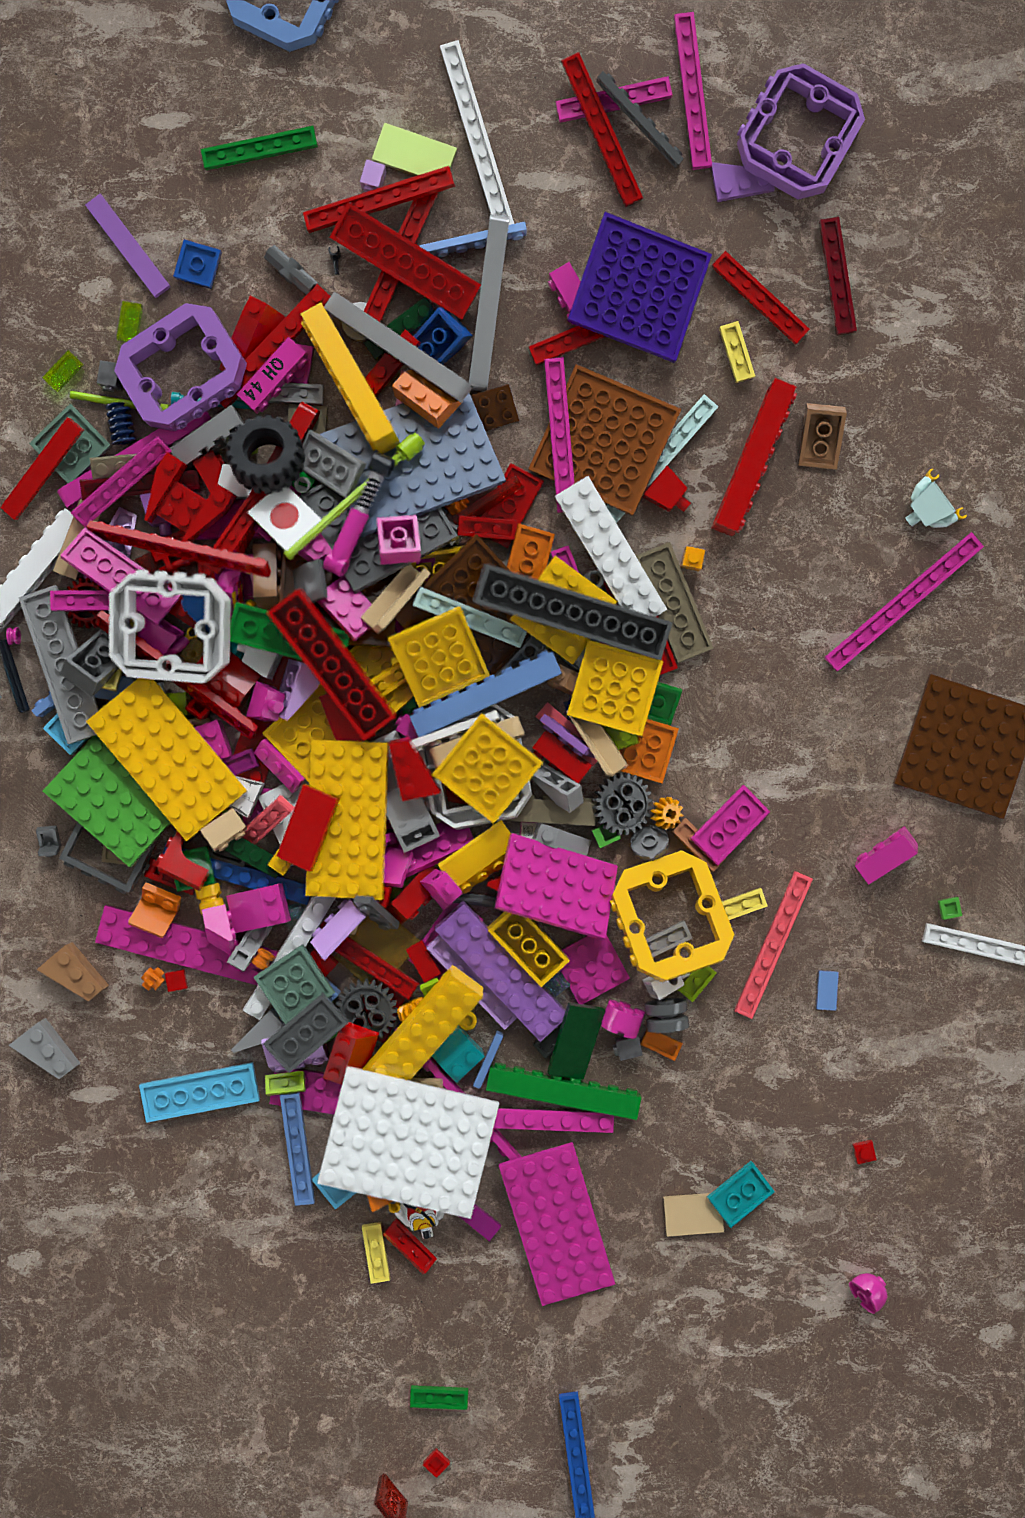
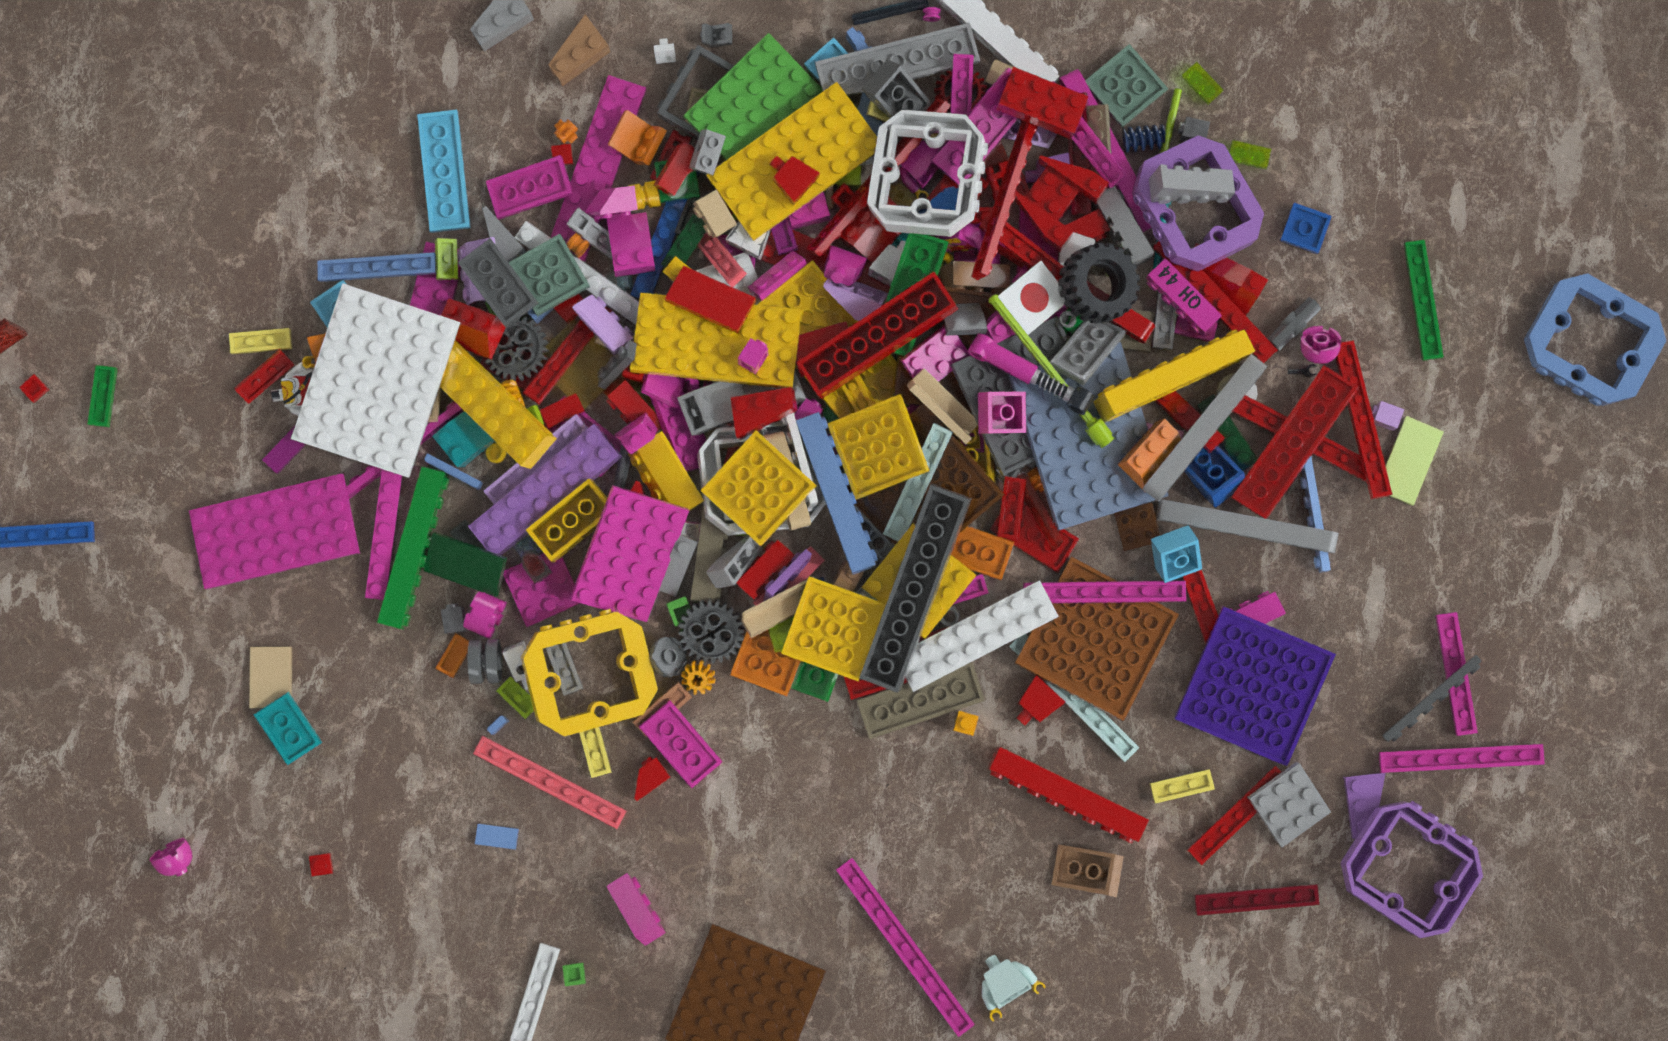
camera: 95 degrees right, 5 degrees down
red tile [0,417,84,520] -> none
medium lavender tile [85,194,171,298] -> none
white plate [440,40,514,225] -> none
red tile [561,52,643,208] -> none
none -> dark pink plate [486,155,573,220]
none -> medium blue tile [487,715,509,735]
none -> rock [521,550,553,584]
none -> red slope [634,756,671,801]
none -> white tile [654,38,676,64]
none -> light grey brick [689,129,726,175]
none -> dark pink brick [738,338,769,375]
none -> red torso [769,156,820,205]
none -> red brick [996,66,1089,139]
none -> light grey wedge [1149,164,1235,204]
none -> medium azure brick [1151,525,1202,583]
none -> light grey plate [1248,762,1331,847]
none -> dark pink cylinder [1300,326,1341,364]

